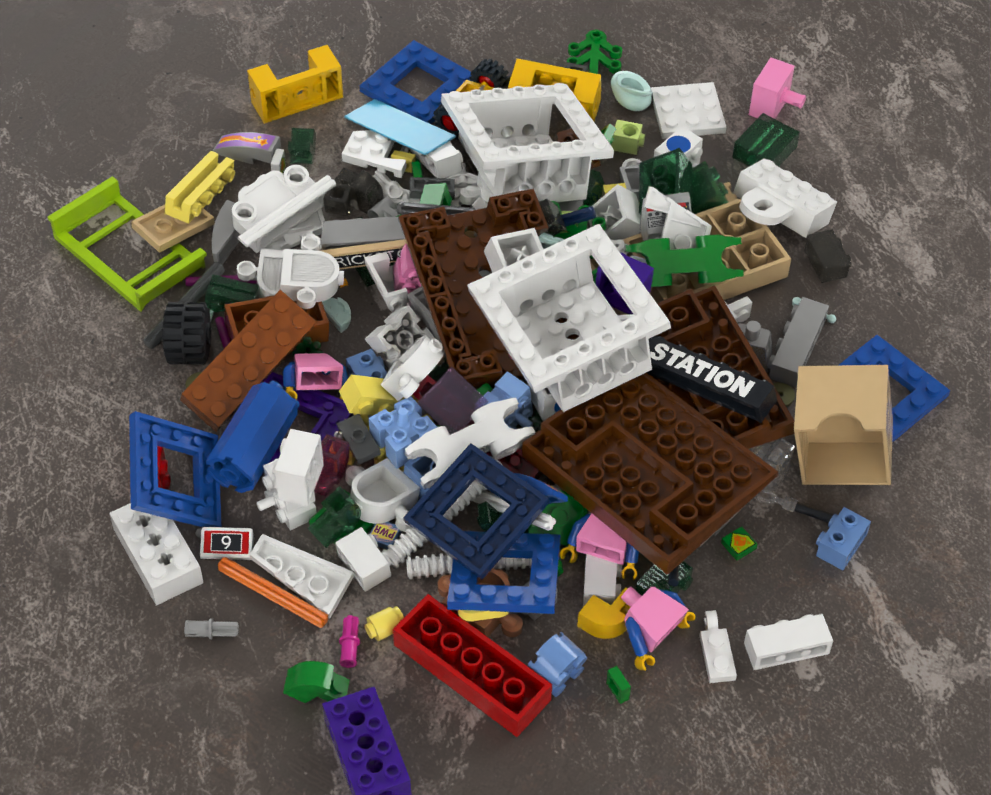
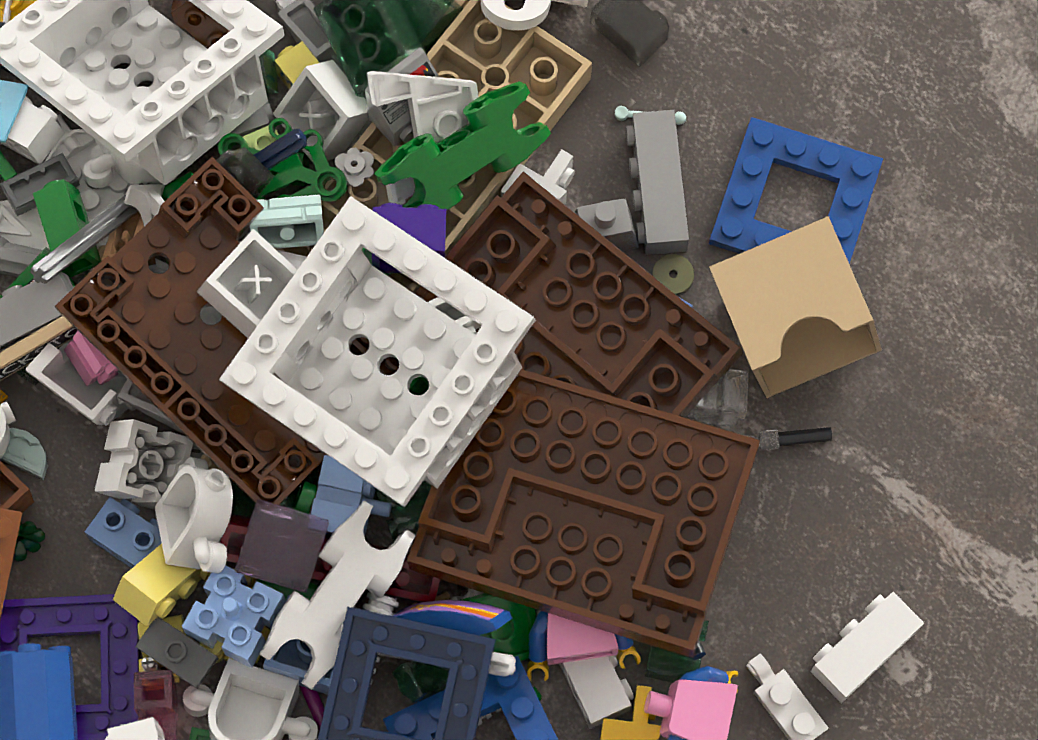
camera: 30 degrees left, 20 degrees up
bright pink torso [283,353,349,400] -> none
black brick [646,336,777,423] -> none
tile [721,526,758,561] -> none
medium blue brick [816,507,871,570] -> none

